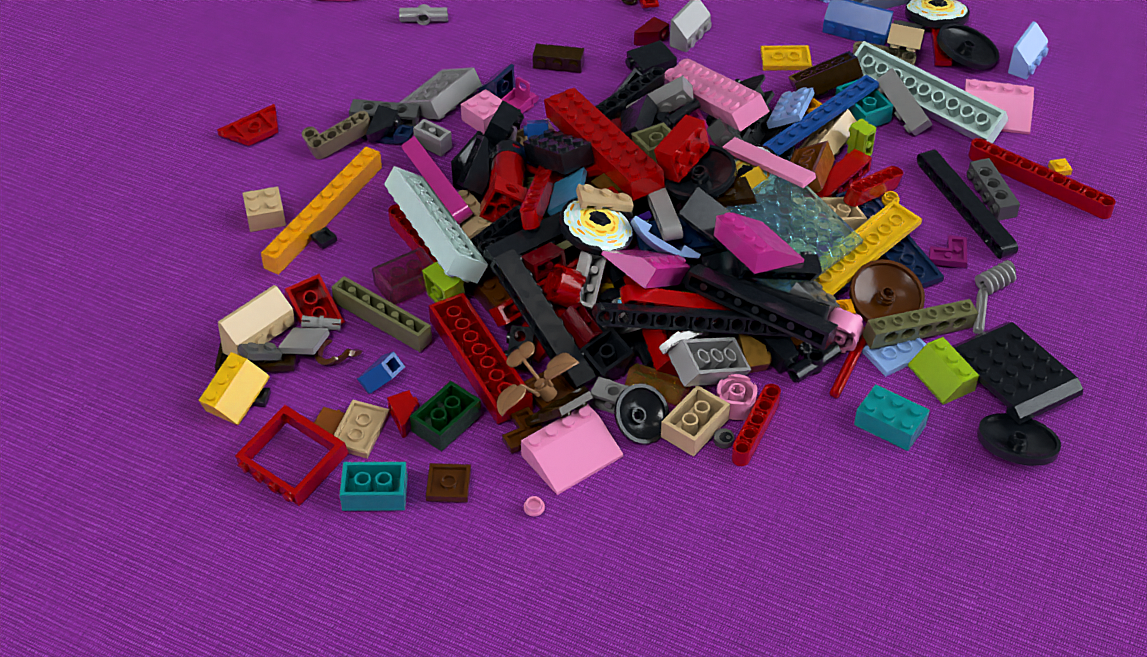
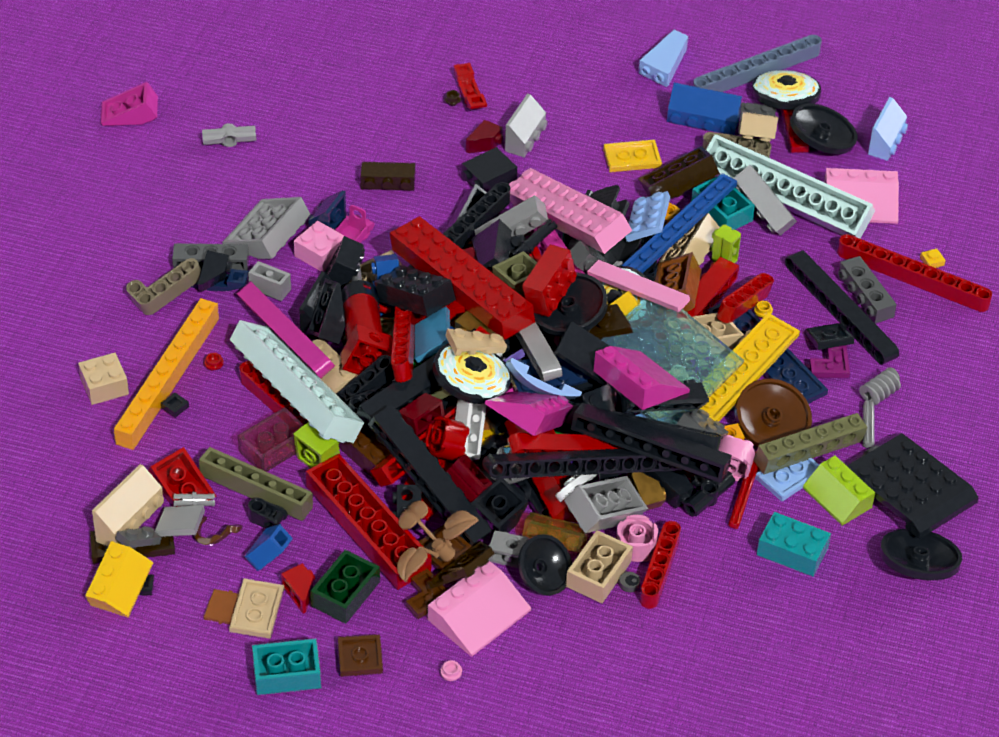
camera: 10 degrees left, 0 degrees up
red wing [217,104,278,146] -> none
red window [235,405,349,506] -> none
none -> red plate [204,353,224,370]
none -> black piece [248,498,288,528]
none -> black tile [805,323,854,350]

